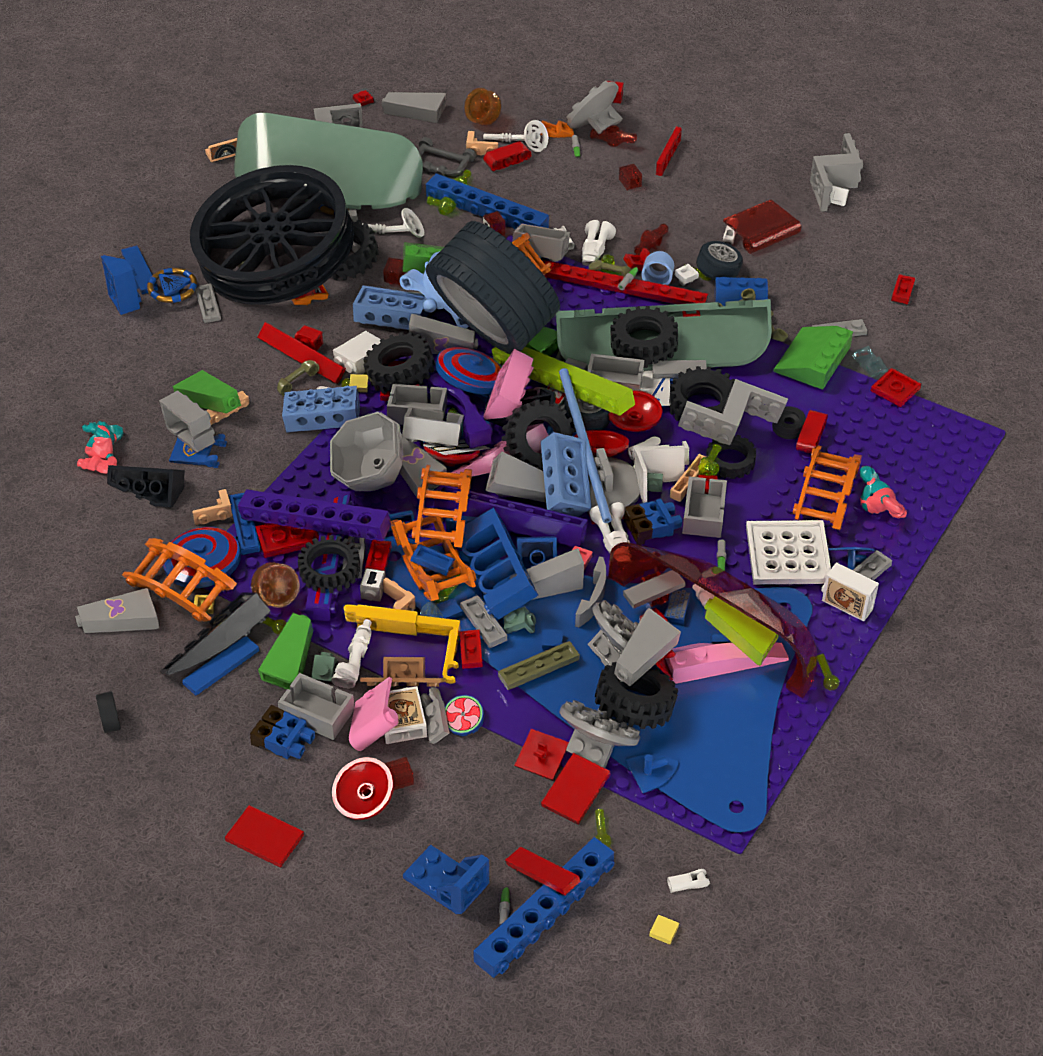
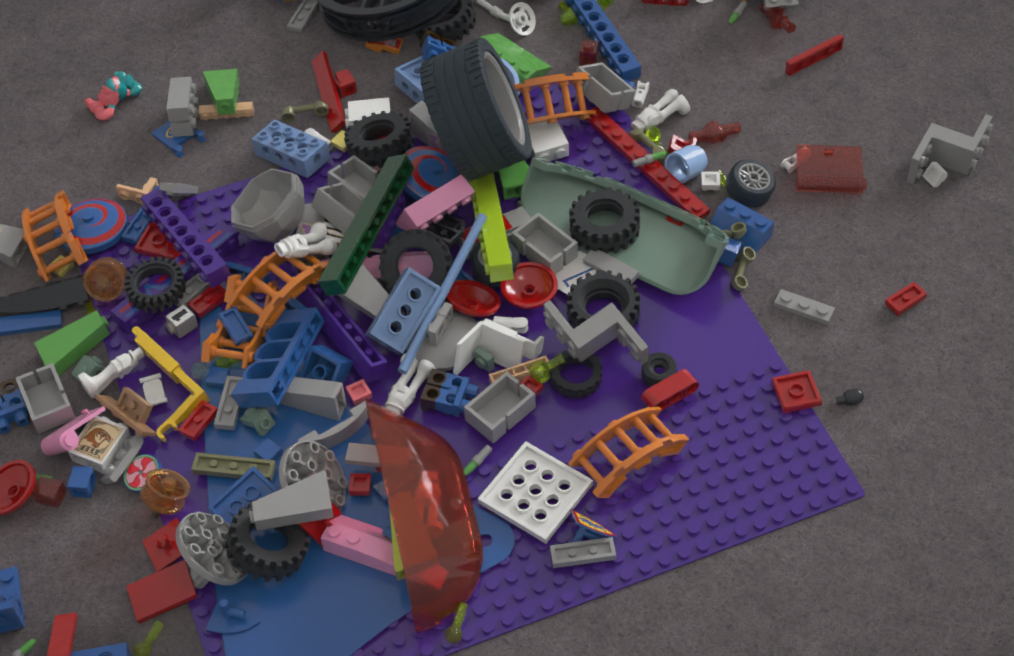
camera: 40 degrees right, 5 degrees up
black wedge [107,465,185,507] -> none
light nougat bracket [383,578,415,611] -> none
clear red brick [619,164,642,190] -> none
bright green slope [774,326,853,390] -> none
brick [821,563,879,621] -> none
clear light blue slope [852,346,888,378] -> none
hair [860,465,907,518] -> none
none -> blue brick [67,465,97,498]
none -> white piece [139,373,168,406]
none -> clear orange wheel [140,469,190,519]
none -> light grey plate [159,182,199,196]
none -> blue tile [208,466,278,525]
none -> white piece [274,222,337,258]
none -> dark green brick [318,154,414,296]
none -> blue hips [419,29,456,60]
none -> black cylinder [836,388,864,406]

